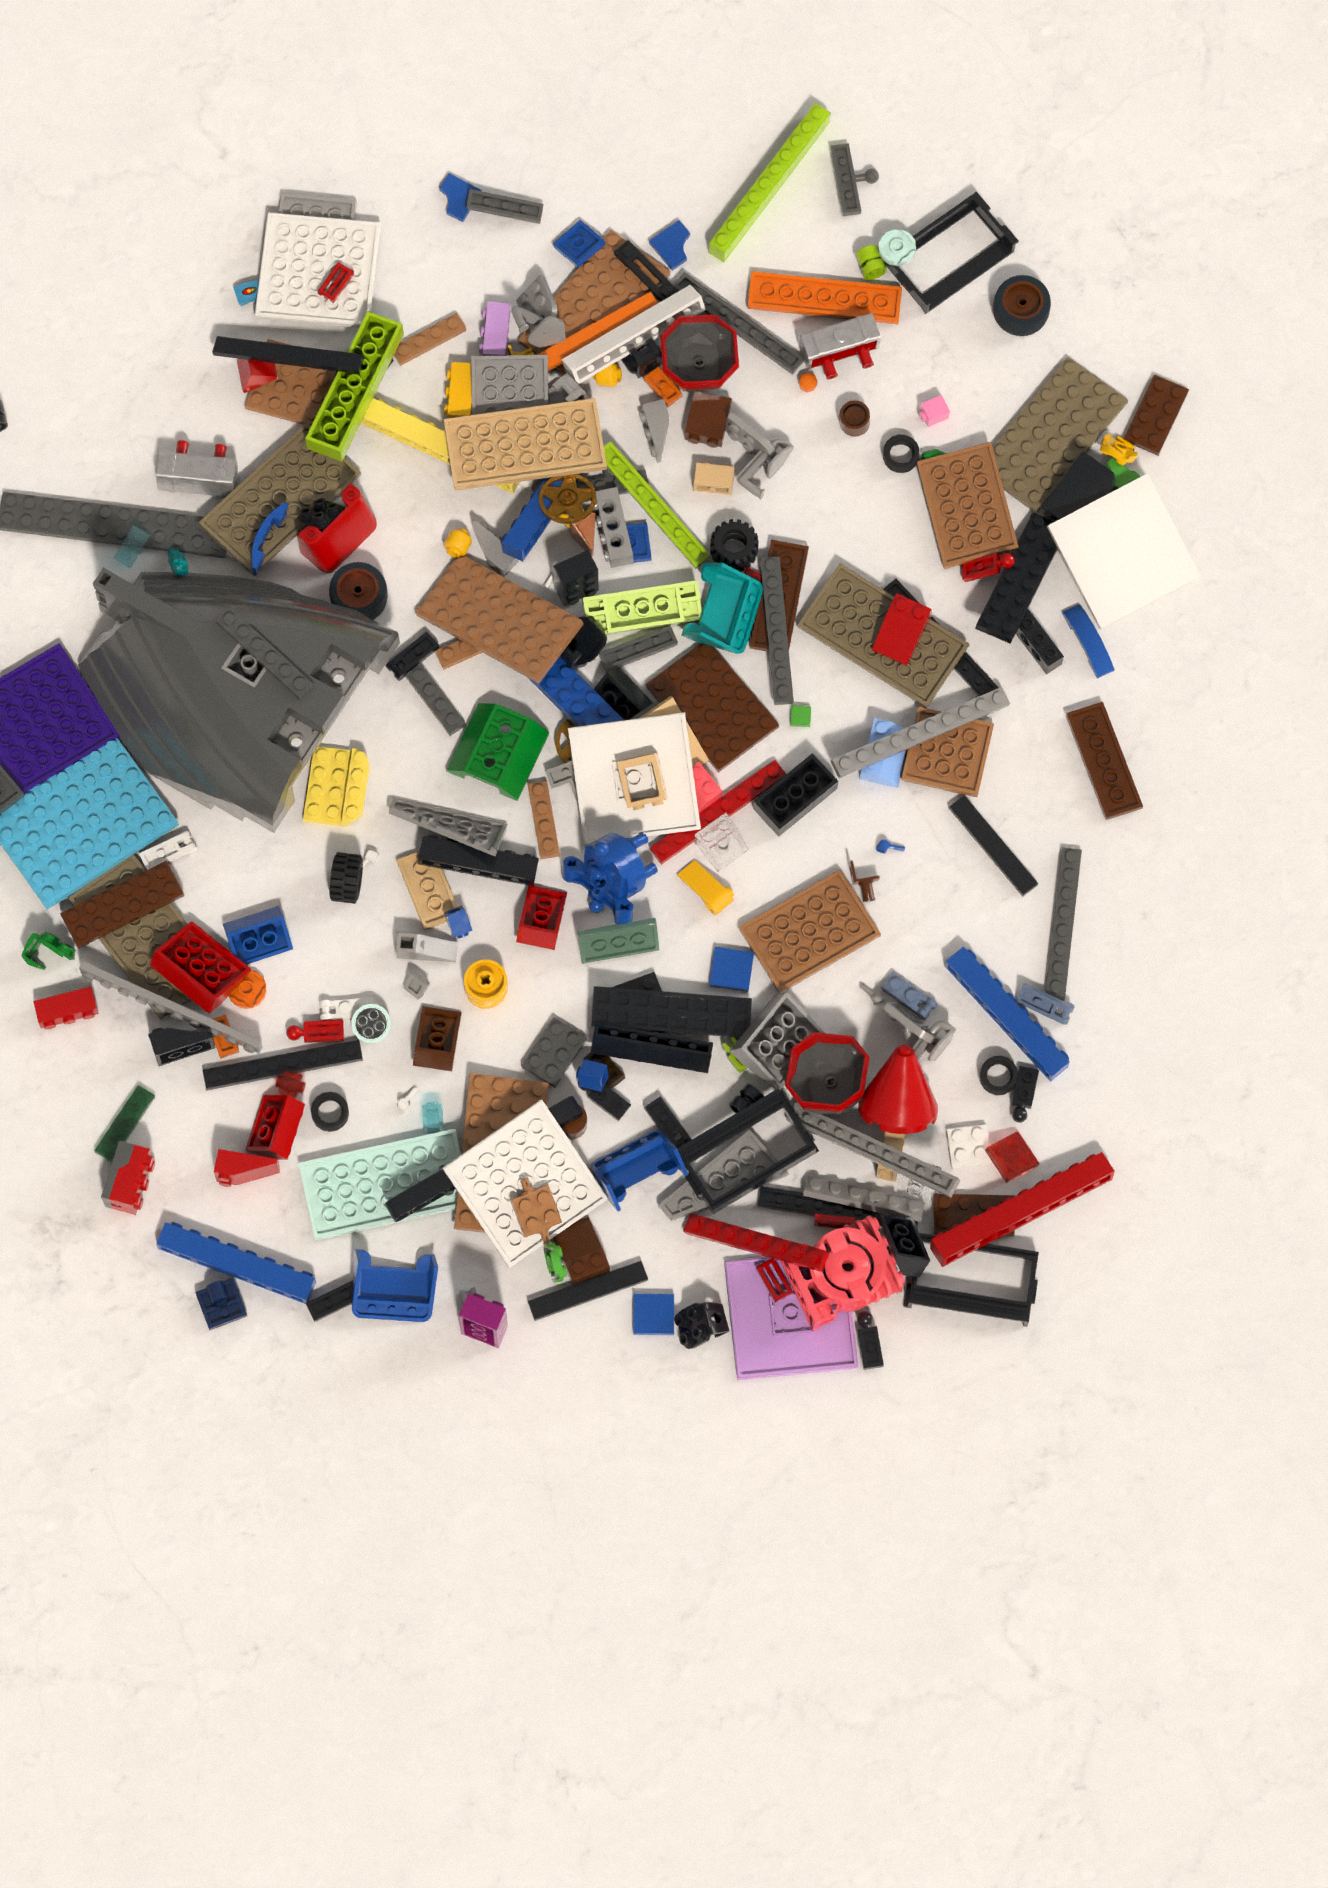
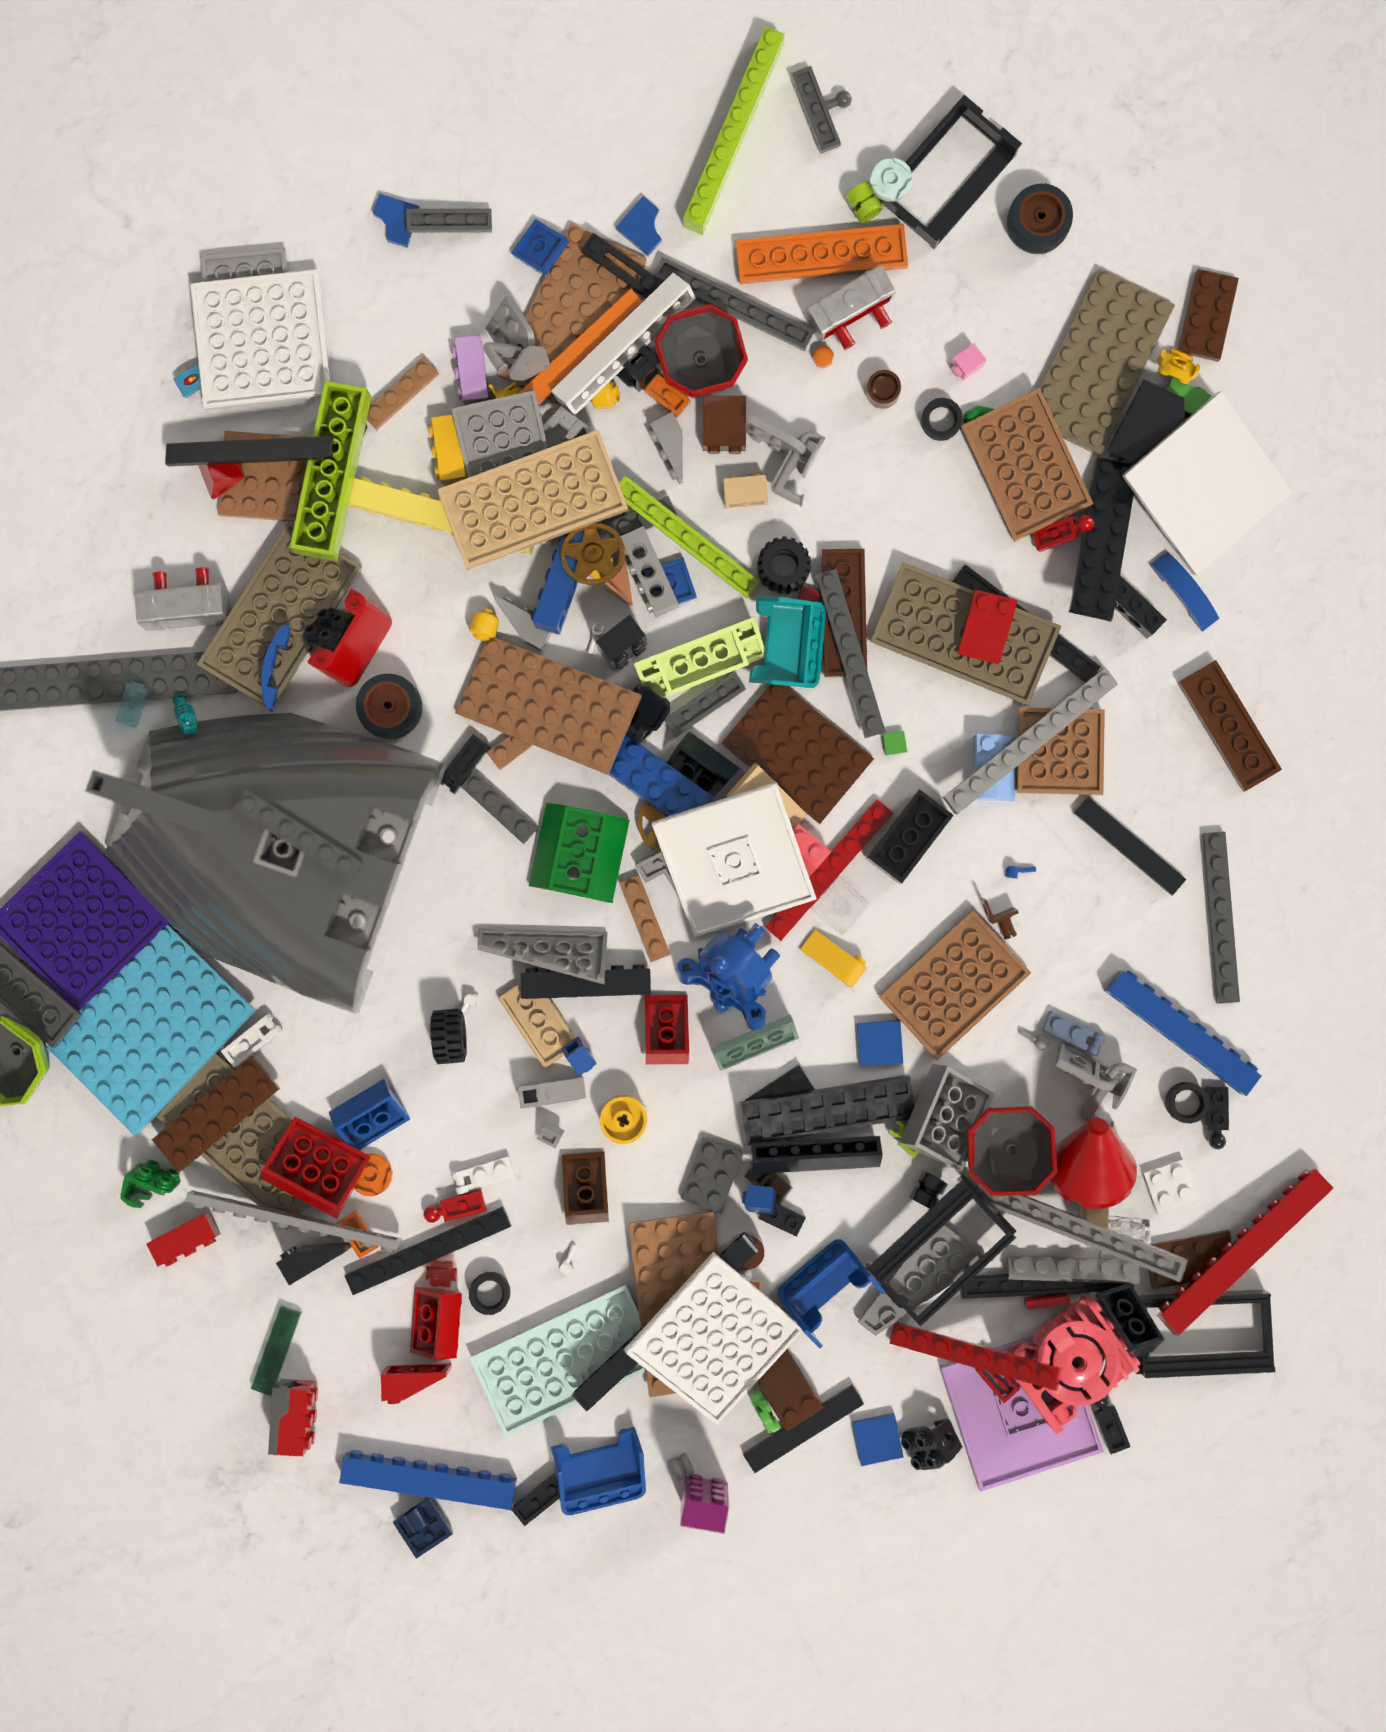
camera: 10 degrees left, 15 degrees up
light yellow plate [303,747,370,827] -> none
red tile [317,262,354,303] -> none
tile [351,1003,391,1043] -> none
clear light blue brick [422,1102,444,1133] -> none
medium nougat plate [510,1177,562,1244] -> none
tan window [617,752,668,810] -> none
black plate [644,1096,692,1148] -> none
clear red plate [985,1131,1040,1183] -> none
sand blue plate [1016,983,1075,1025] -> none

